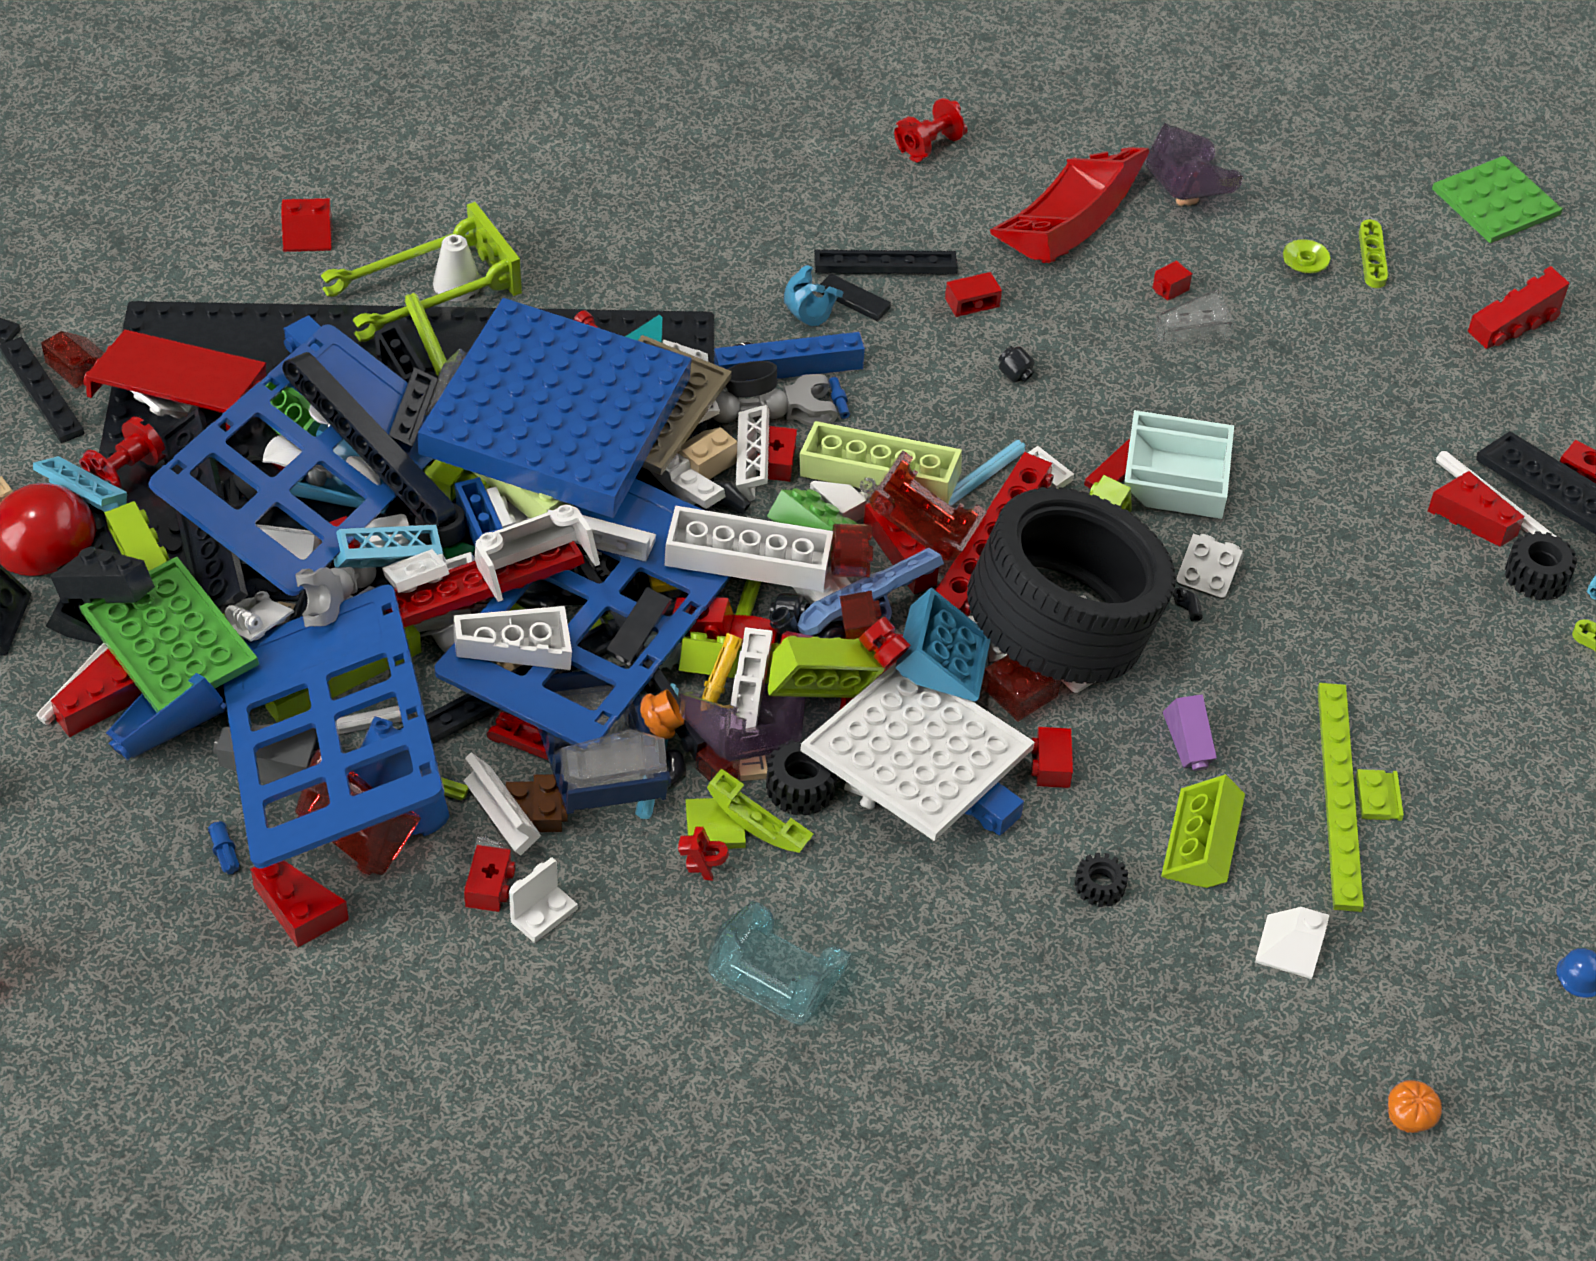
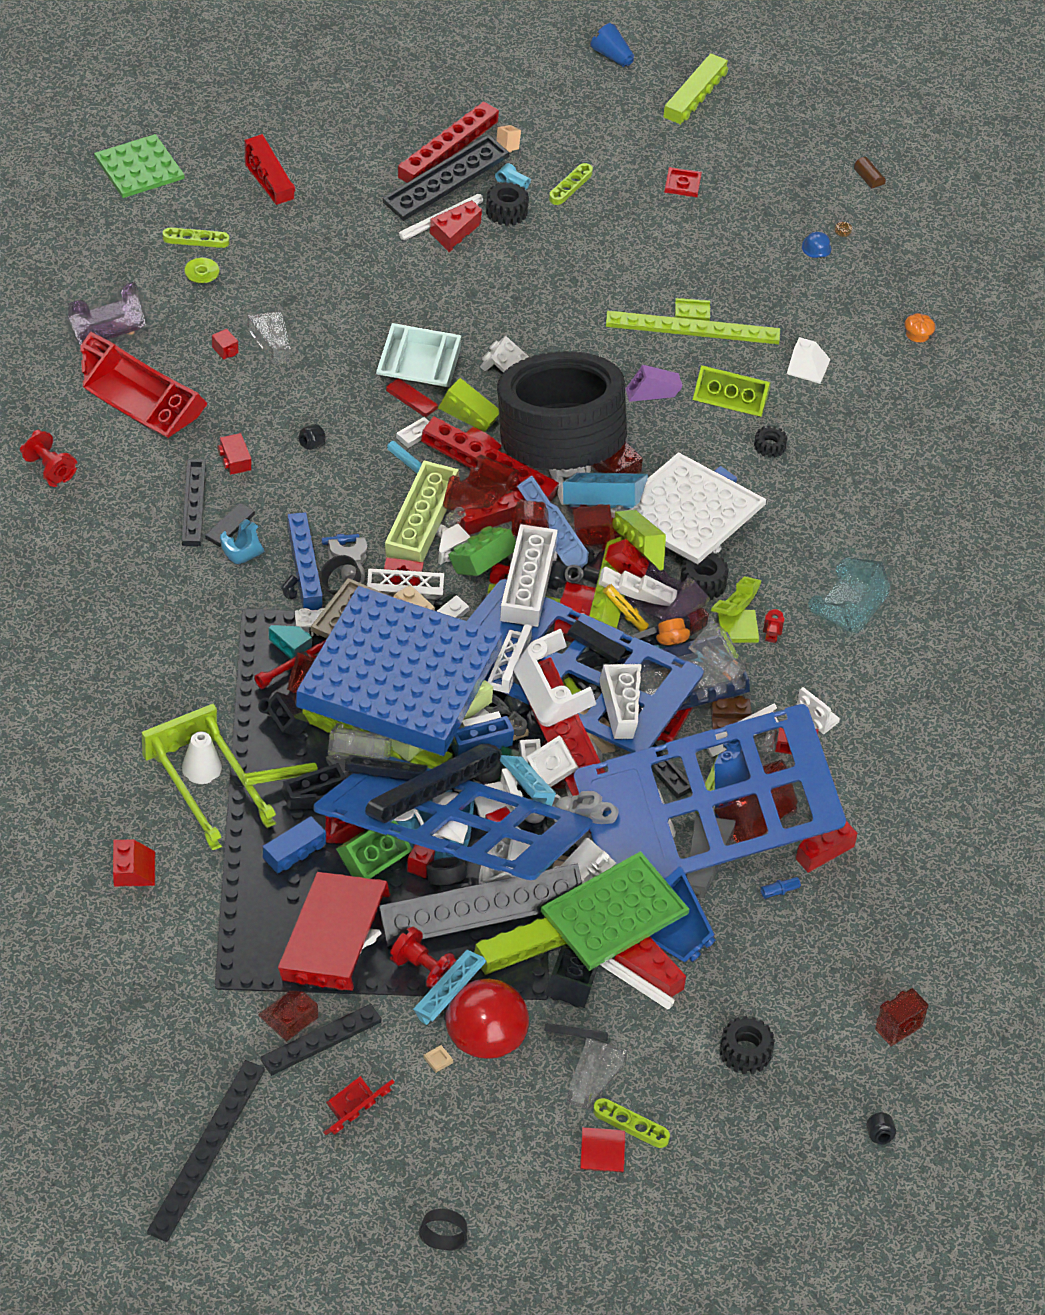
camera: 90 degrees left, 0 degrees up
black wedge [50,547,155,603] -> none
red wheel [859,617,911,669] -> none
red brick [1031,727,1073,788] -> none

